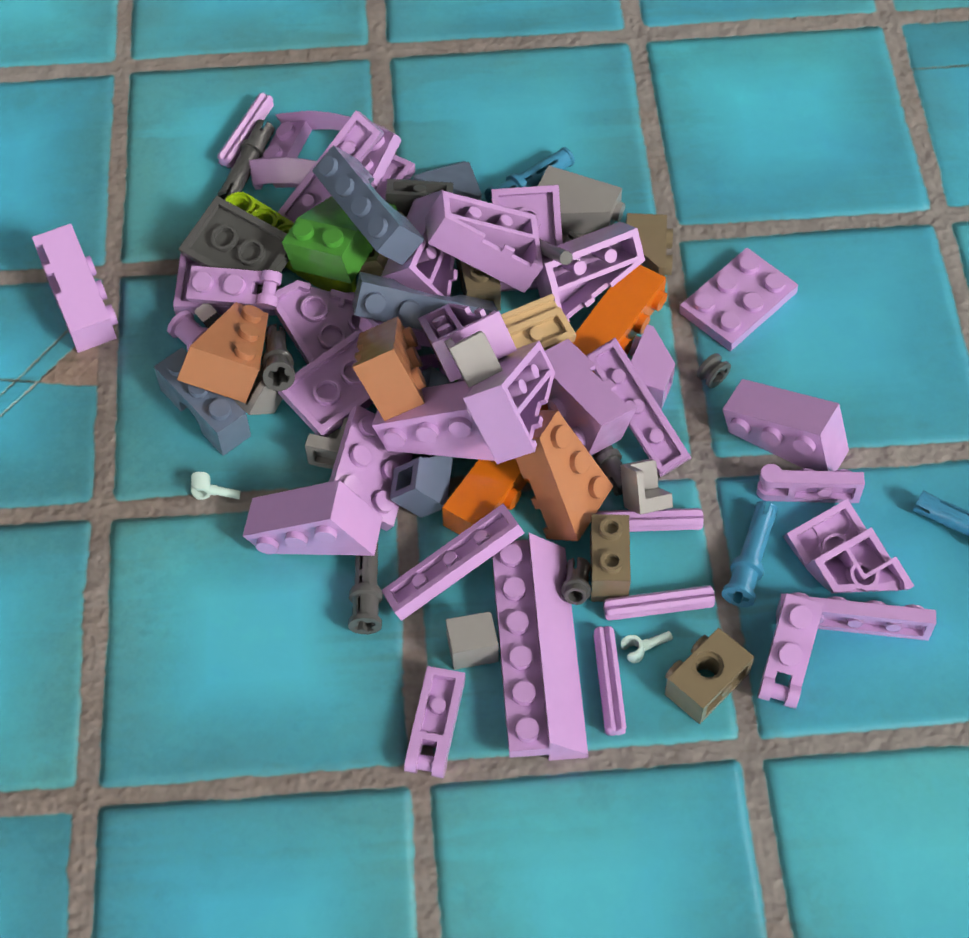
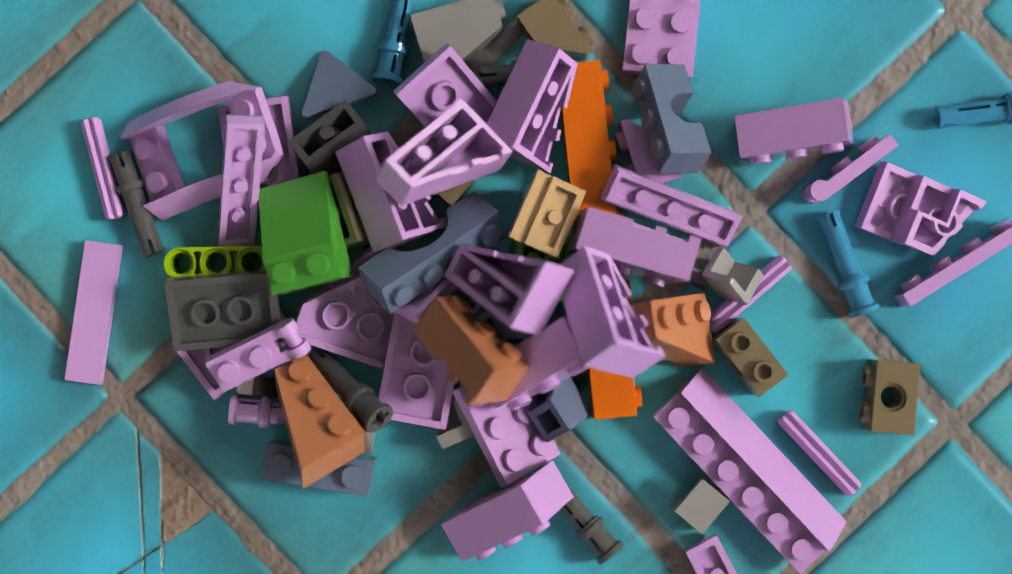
camera: 40 degrees left, 30 degrees up
lavender wedge [32,223,118,353] -> none
light aqua hand [191,472,241,500] -> none
sand blue arch [312,145,425,265] -> none
lavender plate [381,504,524,621] -> none
light grey panel [444,331,503,388] -> none
dark grey bar [539,238,573,265] -> none
dark grey pin [561,557,591,605] -> none
lavender axle [603,585,715,621] -> none
light aqua hand [621,631,673,663] -> none
dark grey bush [696,353,731,388] -> none
lavender plate [757,593,824,709] -> none
none -> lavender tile [64,240,123,385]
none -> sand blue arch [633,64,711,174]

